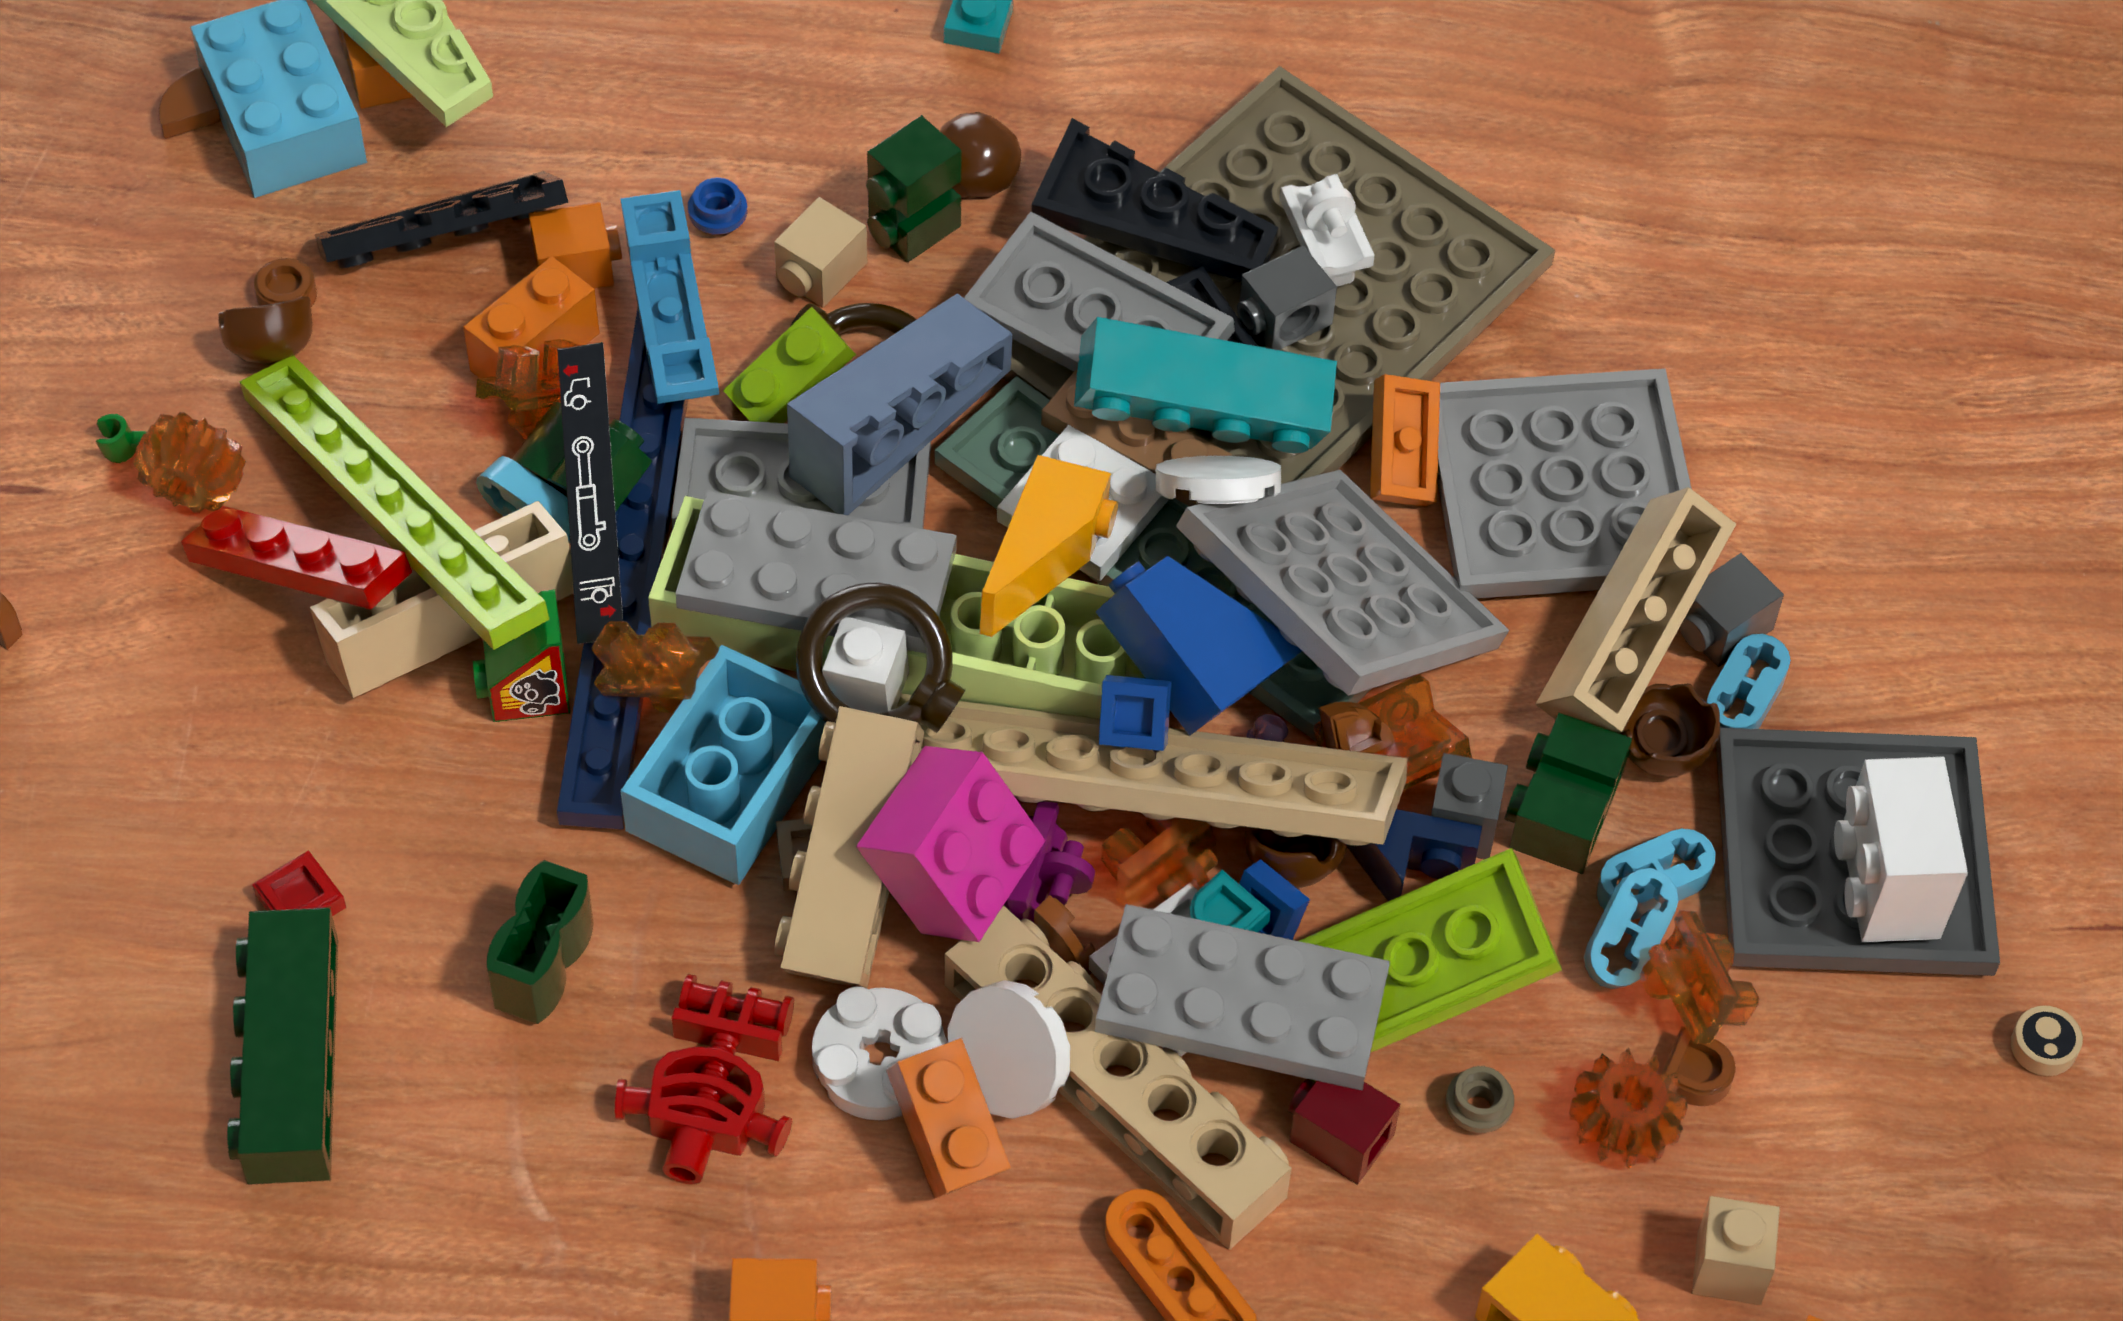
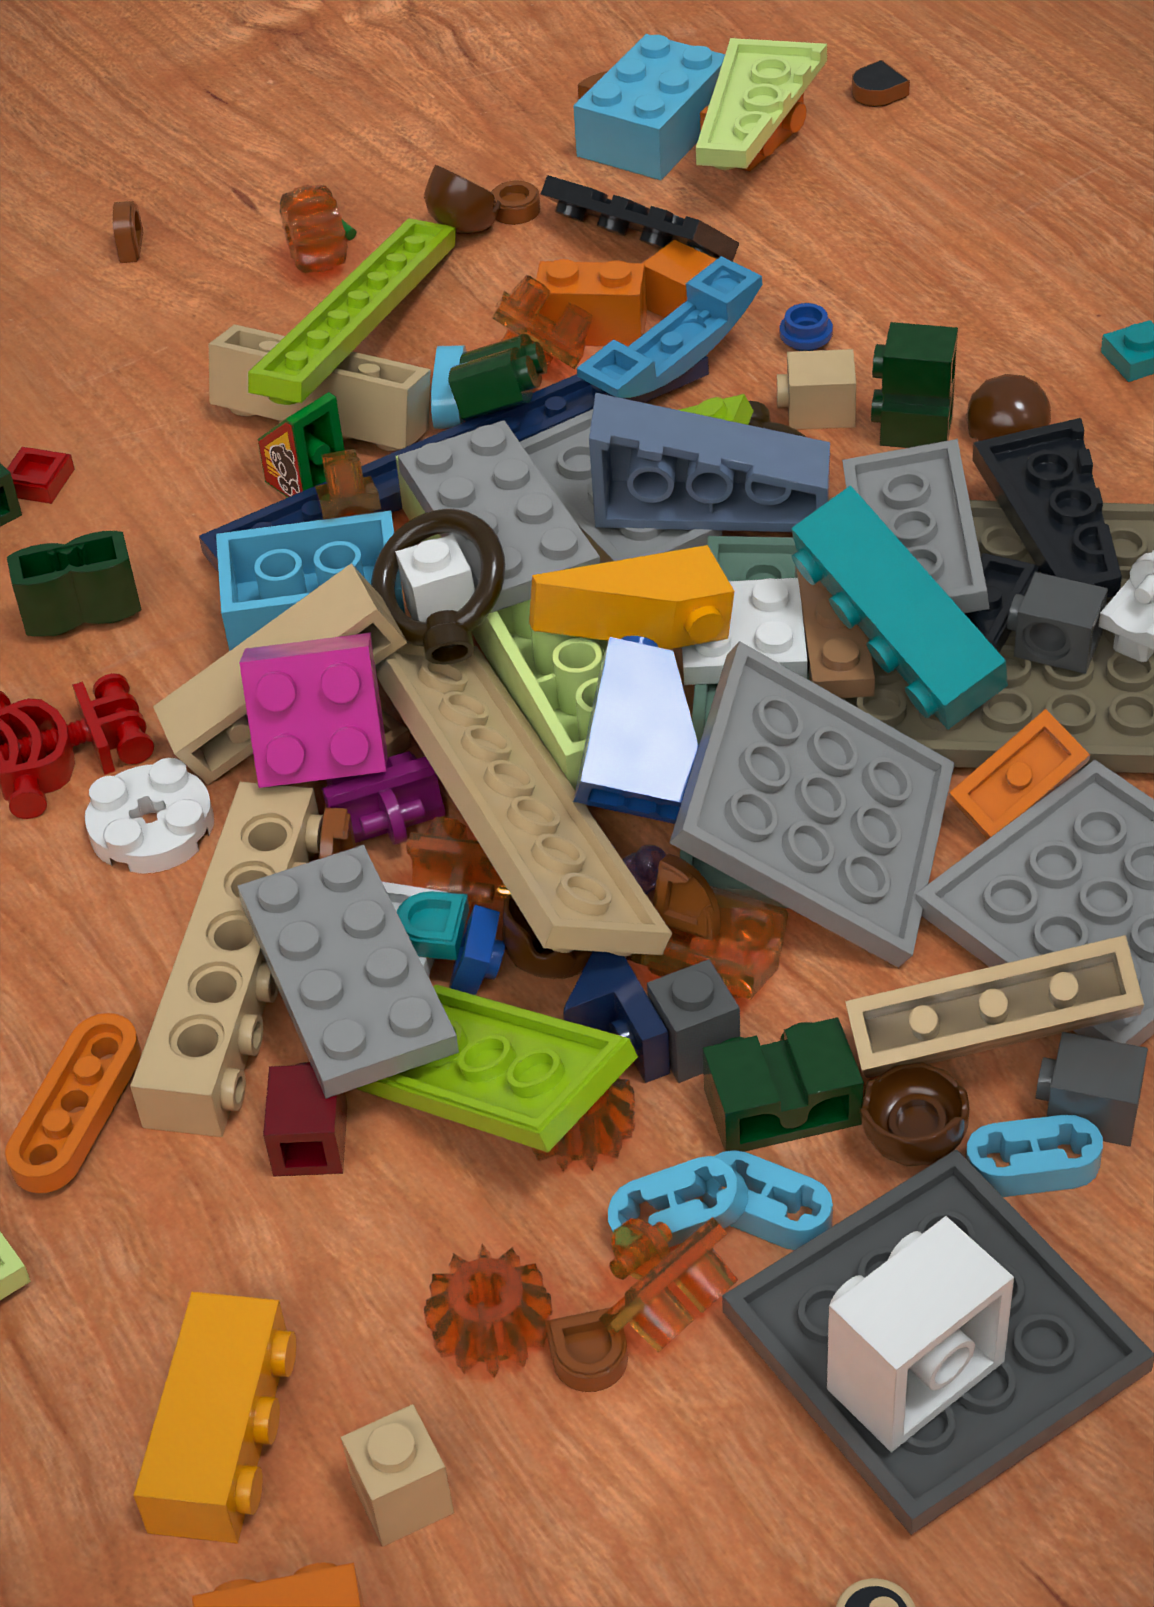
camera: 60 degrees right, 10 degrees down
red plate [181,506,412,610] -> none
black sticker [557,342,624,644] -> none
orange brick [886,1038,1011,1199] -> none
white tile [948,980,1070,1119] -> none
blue plate [1099,675,1171,751] -> none
white tile [1156,456,1281,504] -> none
dark tan plate [1446,1066,1514,1133] -> none

